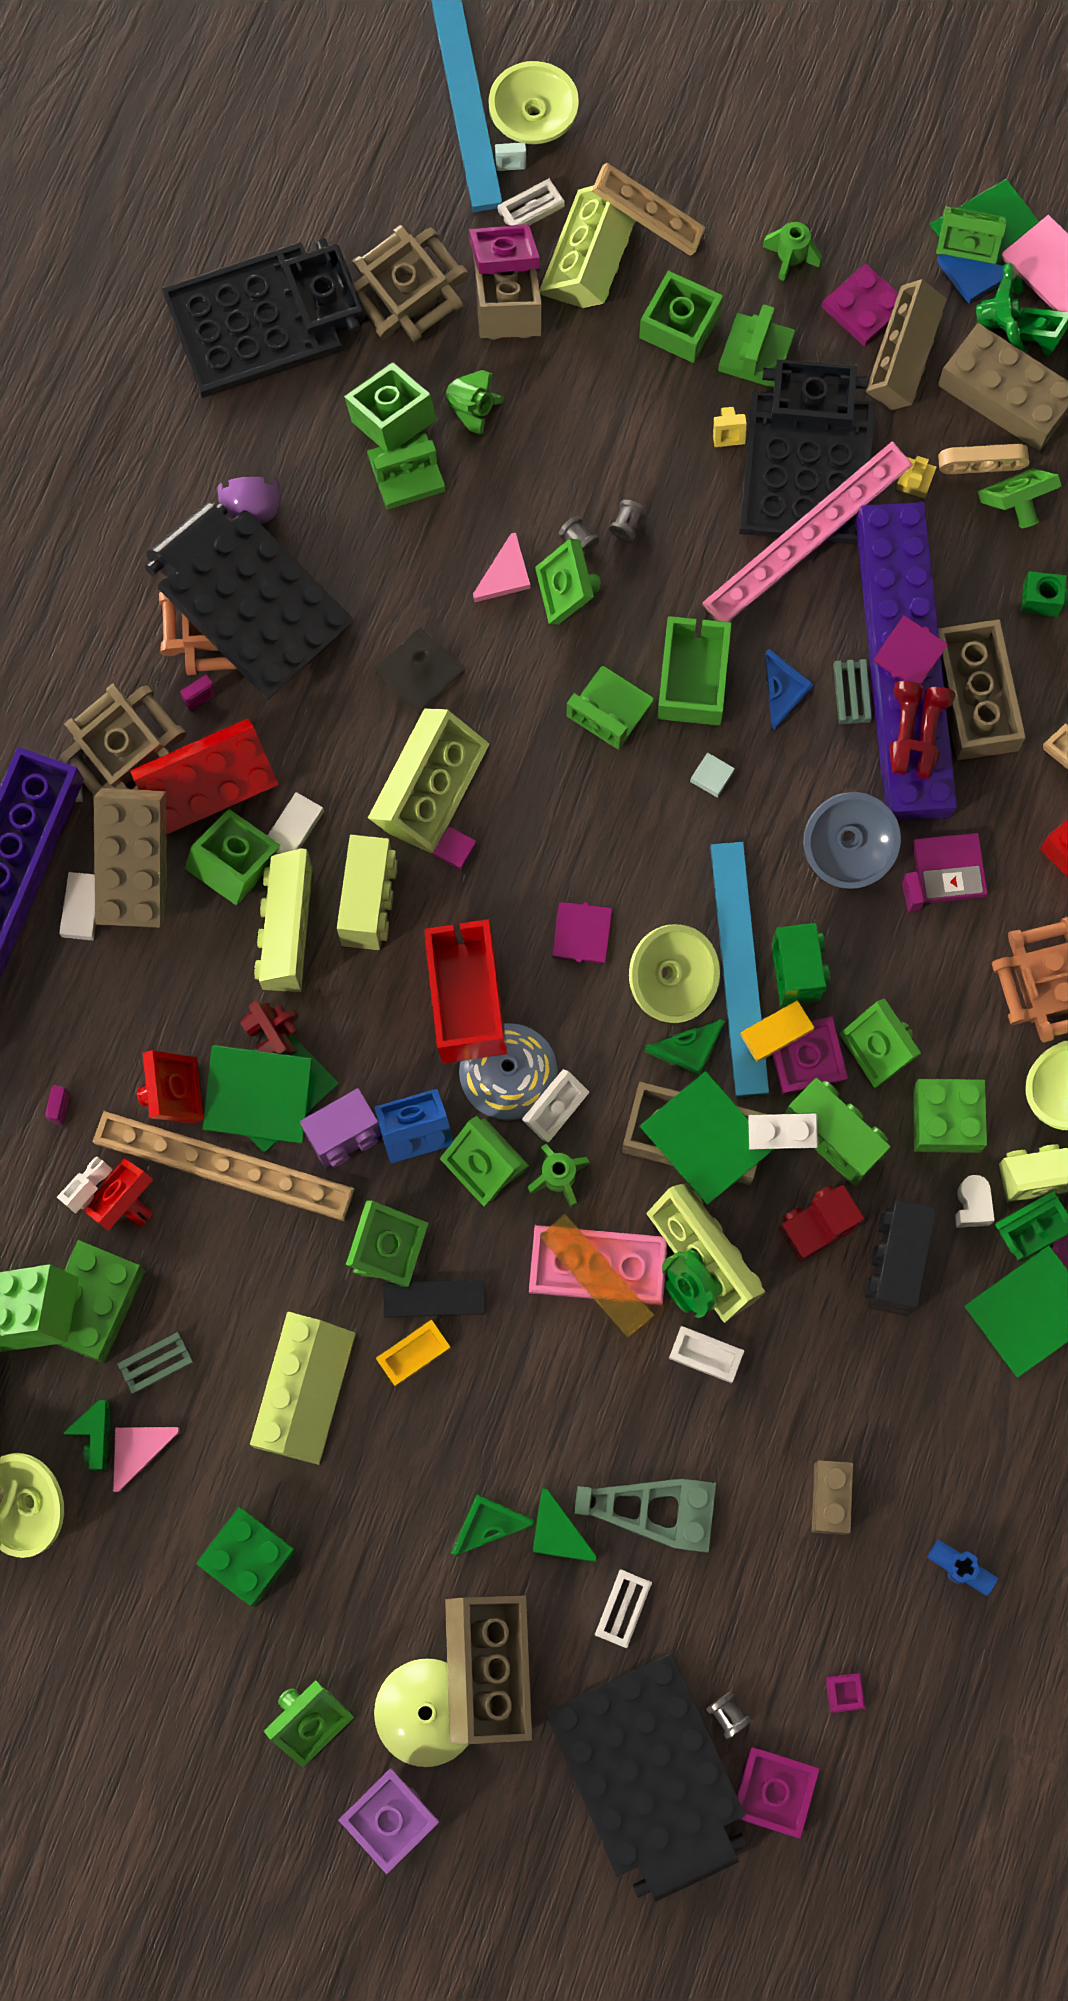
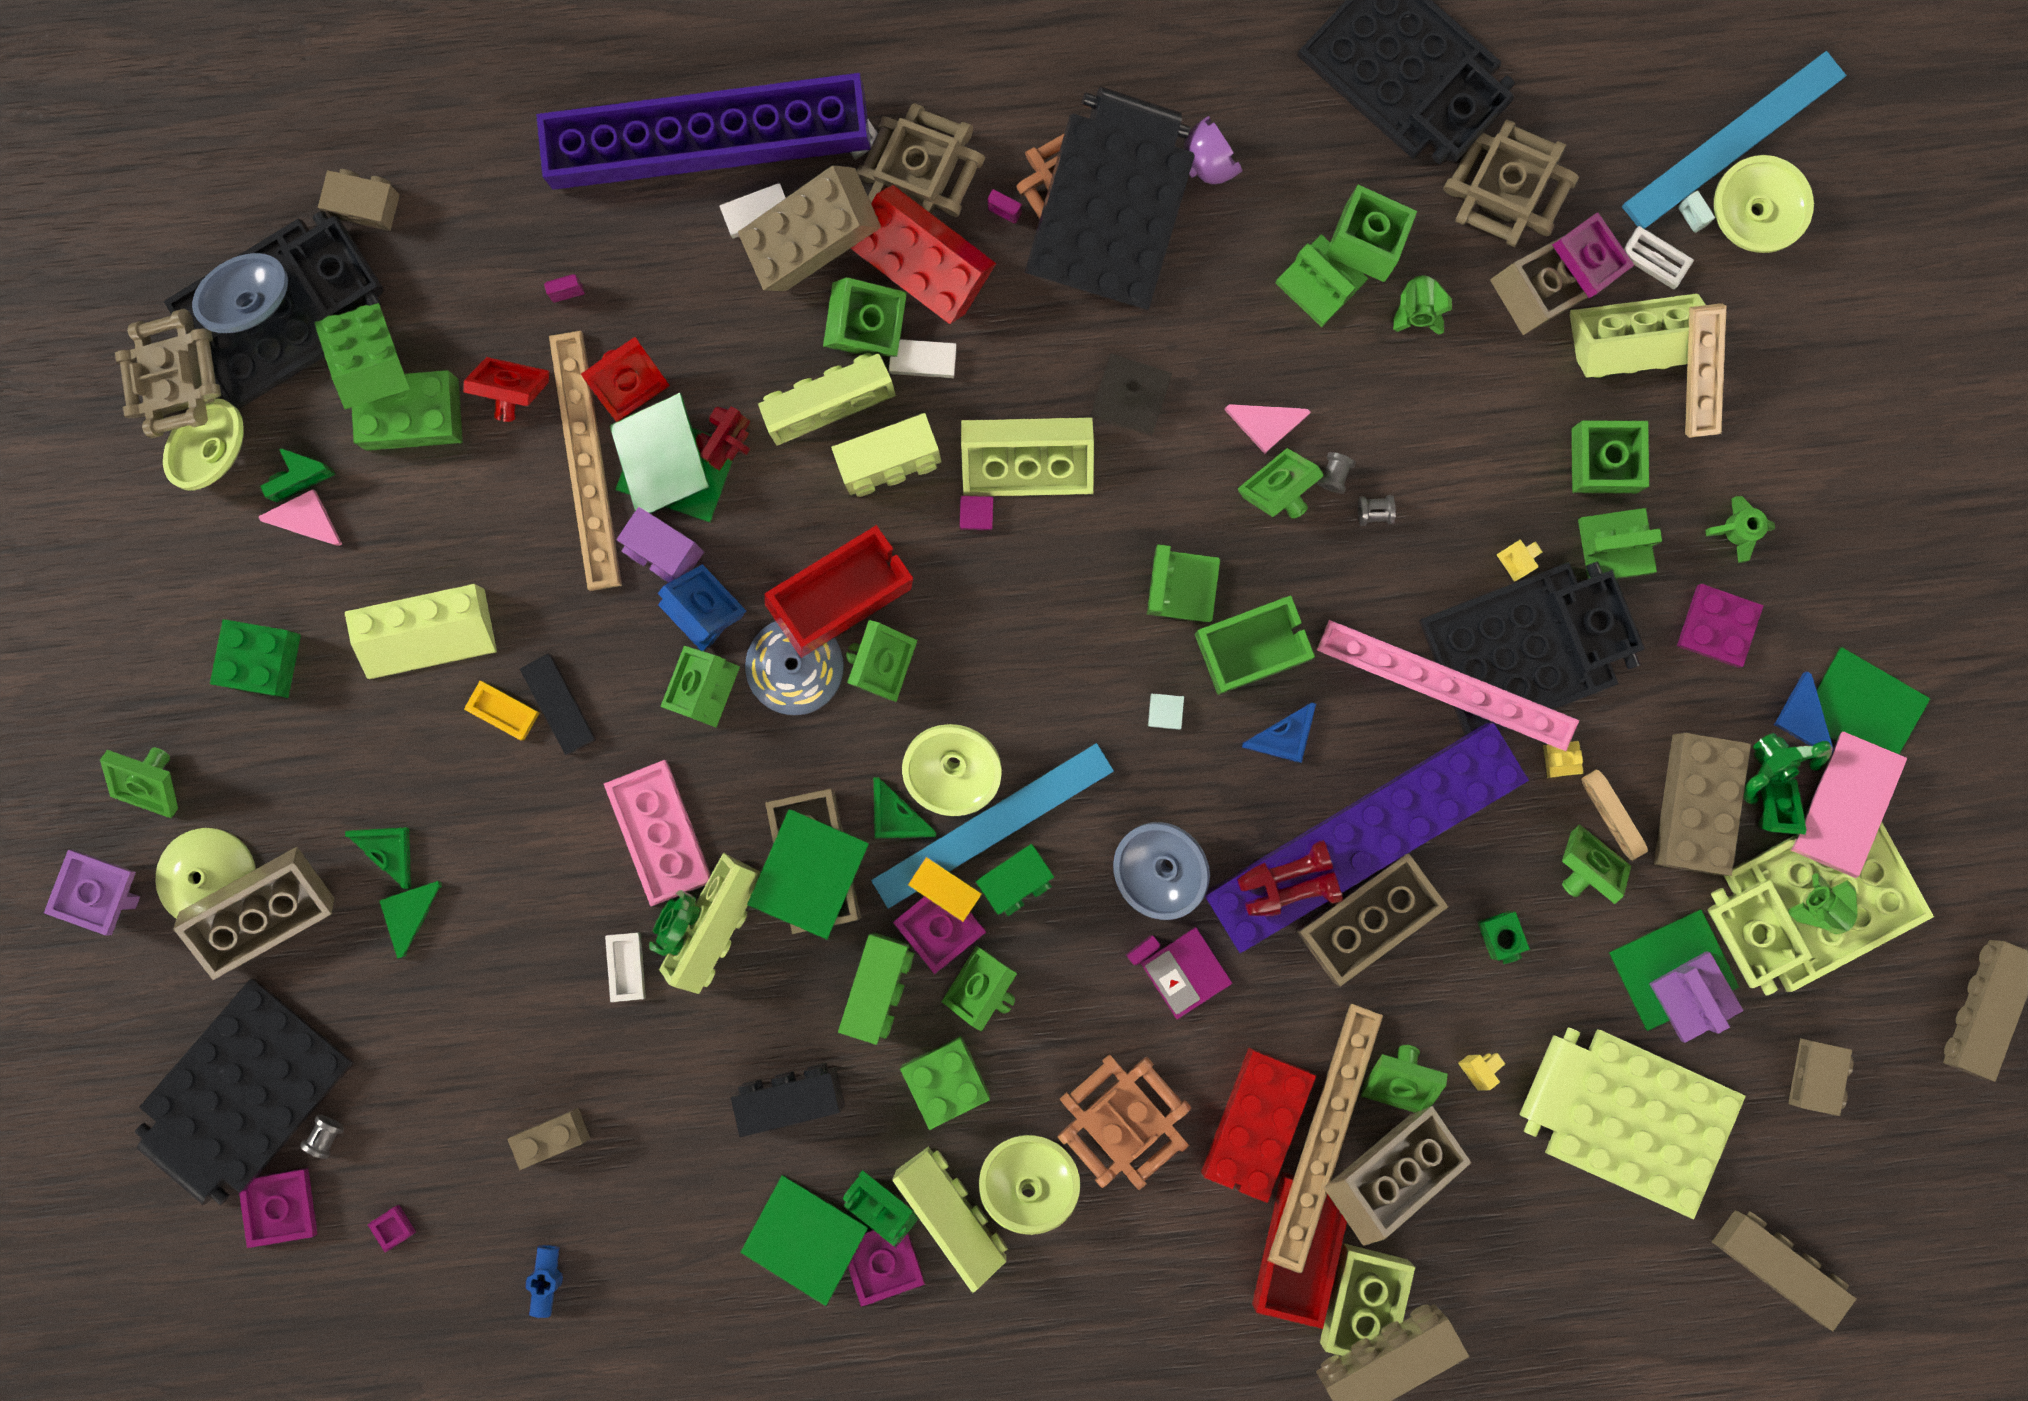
camera: 65 degrees right, 10 degrees up
white plate [57,1157,112,1213] -> none
sand green tile [117,1332,194,1395] -> none
bright green bracket [346,1201,428,1287] -> none
white plate [522,1069,589,1143] -> none
bright green brick [528,1144,590,1207] -> none
clear yellow tile [540,1214,654,1338] -> none
magenta piece [552,902,612,964] -> none
sand green plate [574,1479,716,1553] -> none
white tile [595,1569,652,1648] -> none
white plate [748,1114,818,1149] -> none
dark red brick [779,1184,864,1263] -> none
sand green tile [833,659,872,724] -> none
dark tan brick [865,279,947,411] -> none
magenta piece [872,615,948,684] -> none
bright green bracket [936,206,1006,264] -> none
white leg [955,1175,994,1228] -> none
none -> bright green tile [846,620,917,702]

